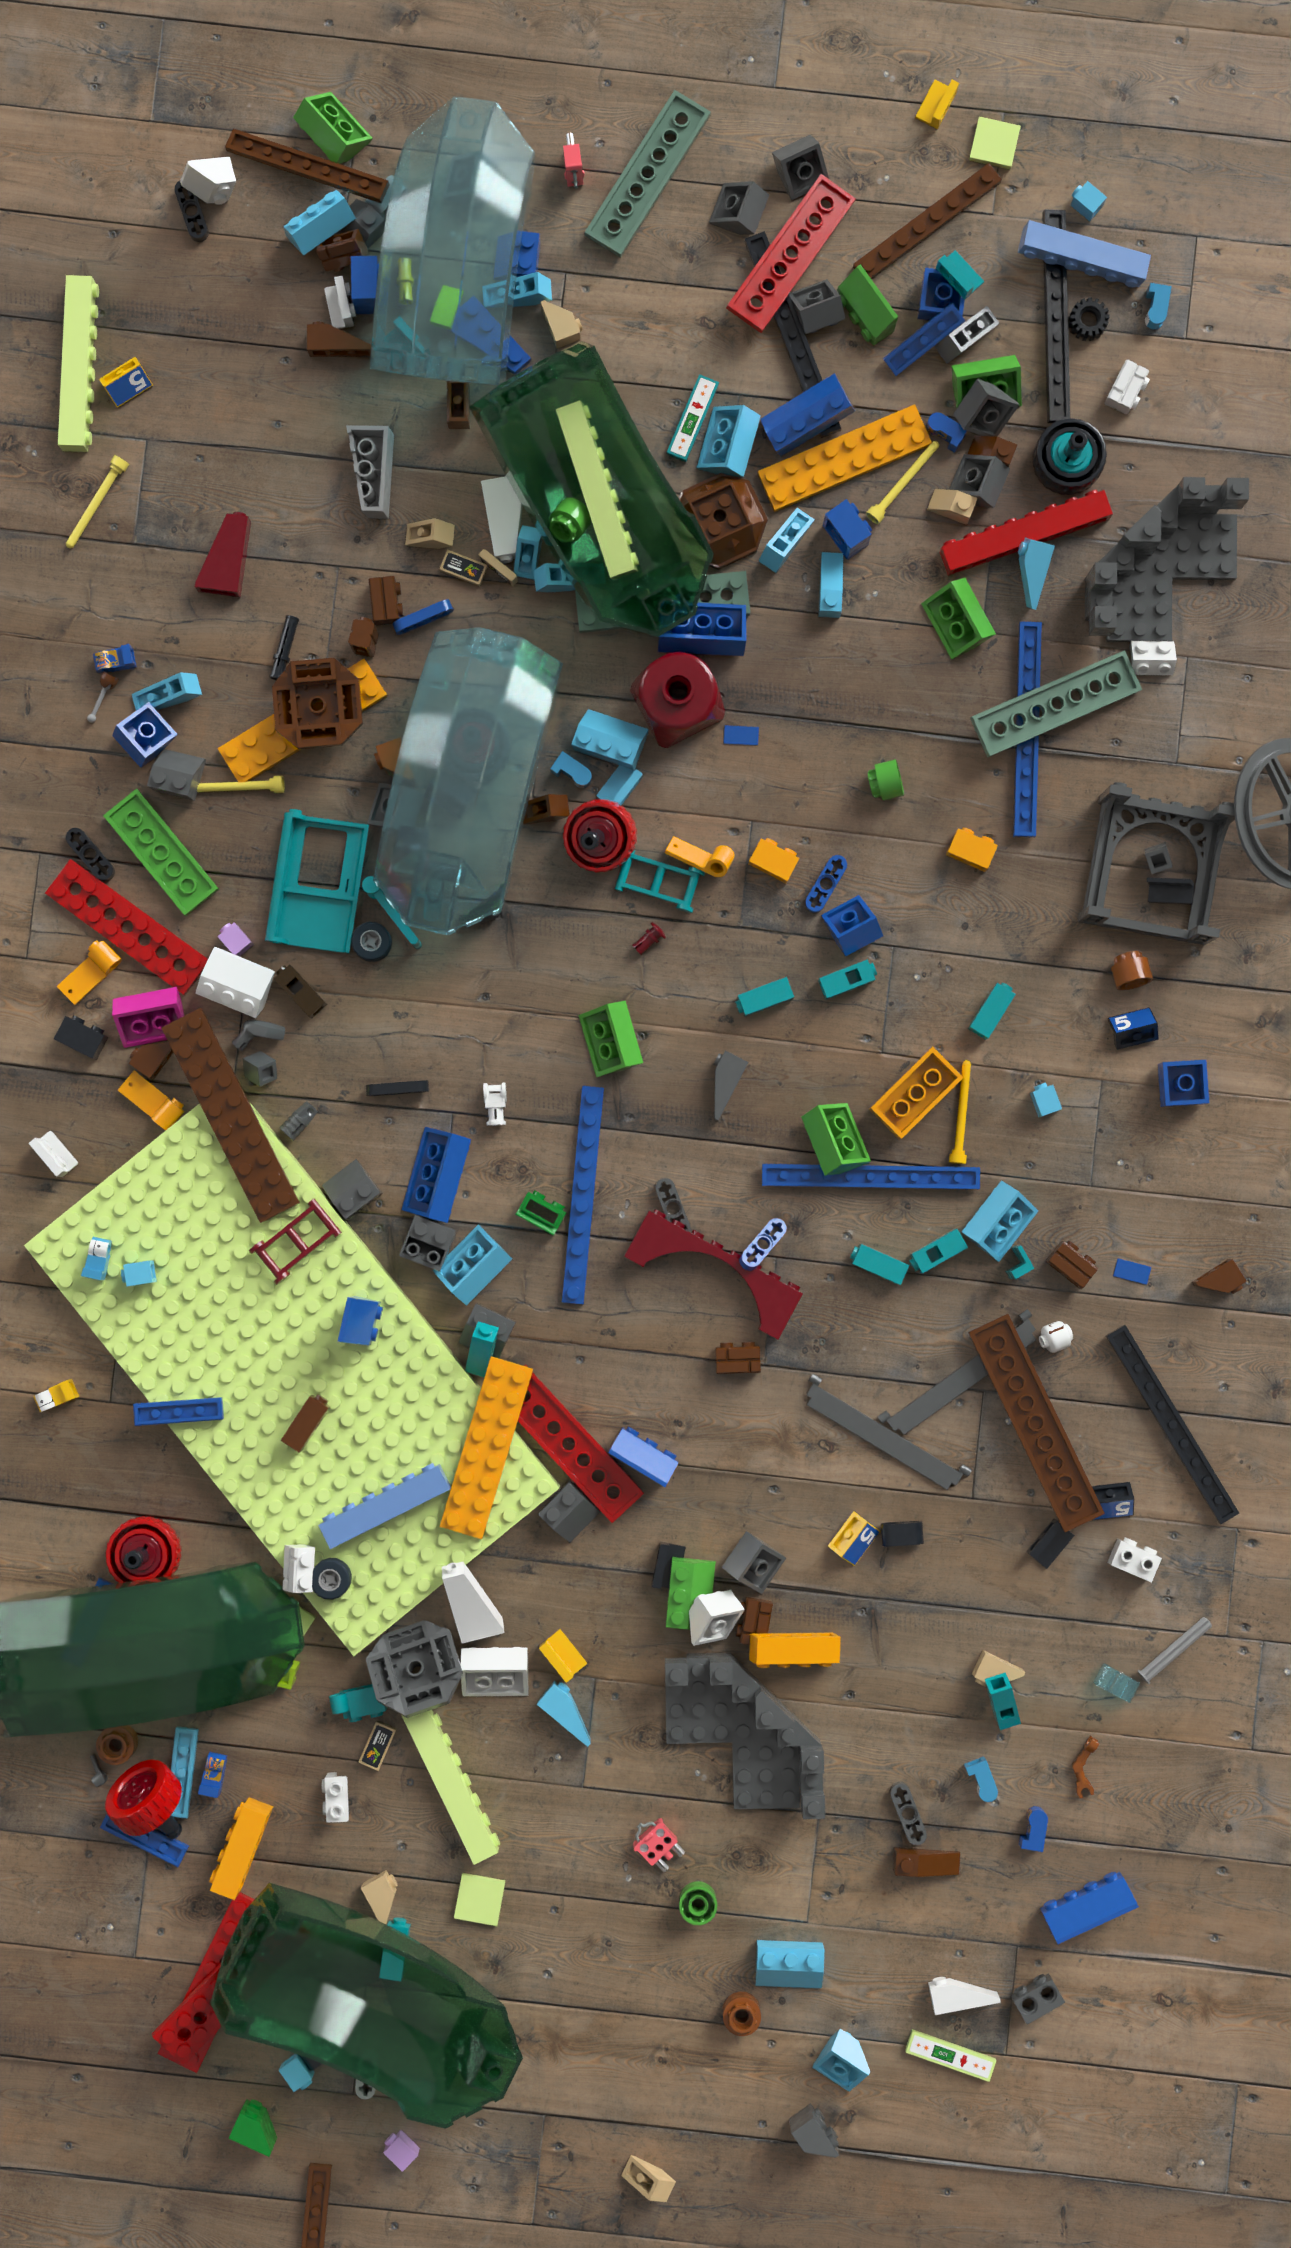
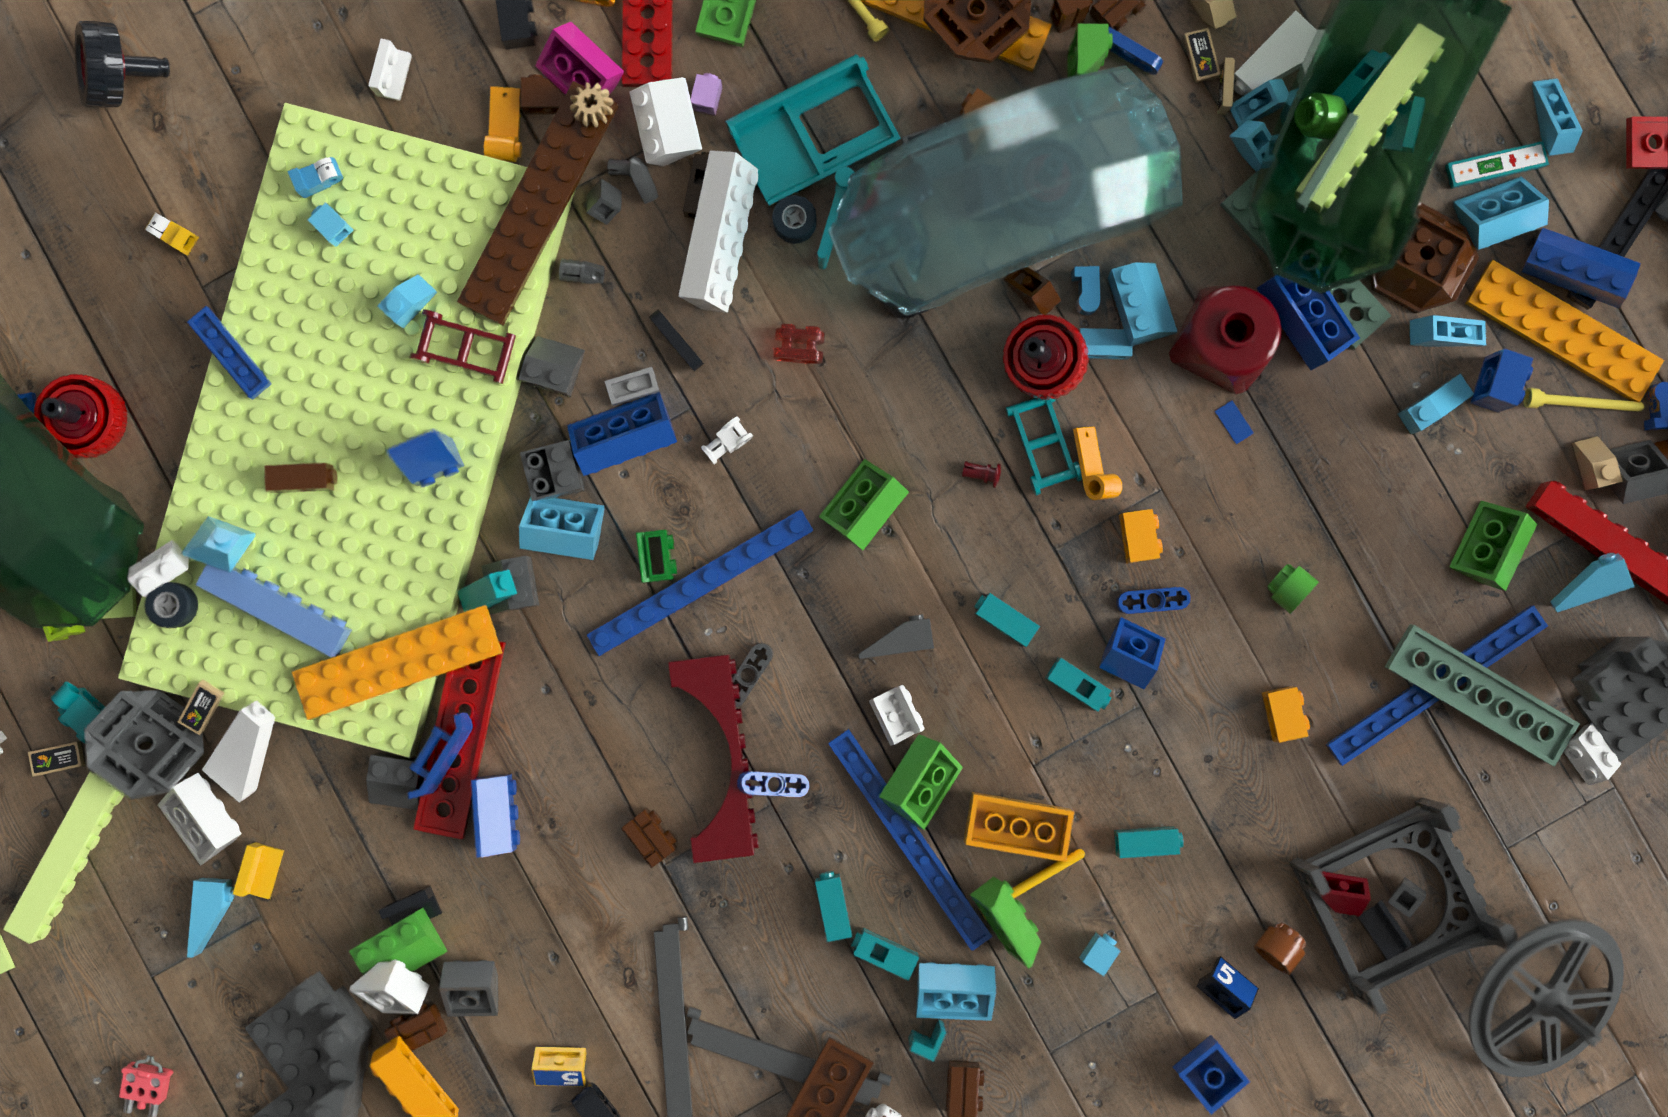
camera: 55 degrees right, 0 degrees up
none -> tile [178,680,225,735]
none -> medium azure slope [182,516,256,572]
none -> medium azure slope [378,275,437,329]
none -> blue piece [407,713,473,799]
none -> tan gear [570,82,614,127]
none -> light grey plate [605,367,660,406]
none -> white brick [678,151,759,313]
none -> clear red brick [773,324,825,364]
none -> white bracket [869,685,924,746]
none -> bright green slope [970,876,1041,968]
none -> bright green slope [1067,24,1113,98]
none -> sand green tile [1296,113,1359,213]
none -> dark red slope [1320,871,1371,916]
none -> teal brick [1332,49,1393,114]
none -> teal panel [1382,96,1425,153]
none -> medium azure slope [1532,78,1583,156]

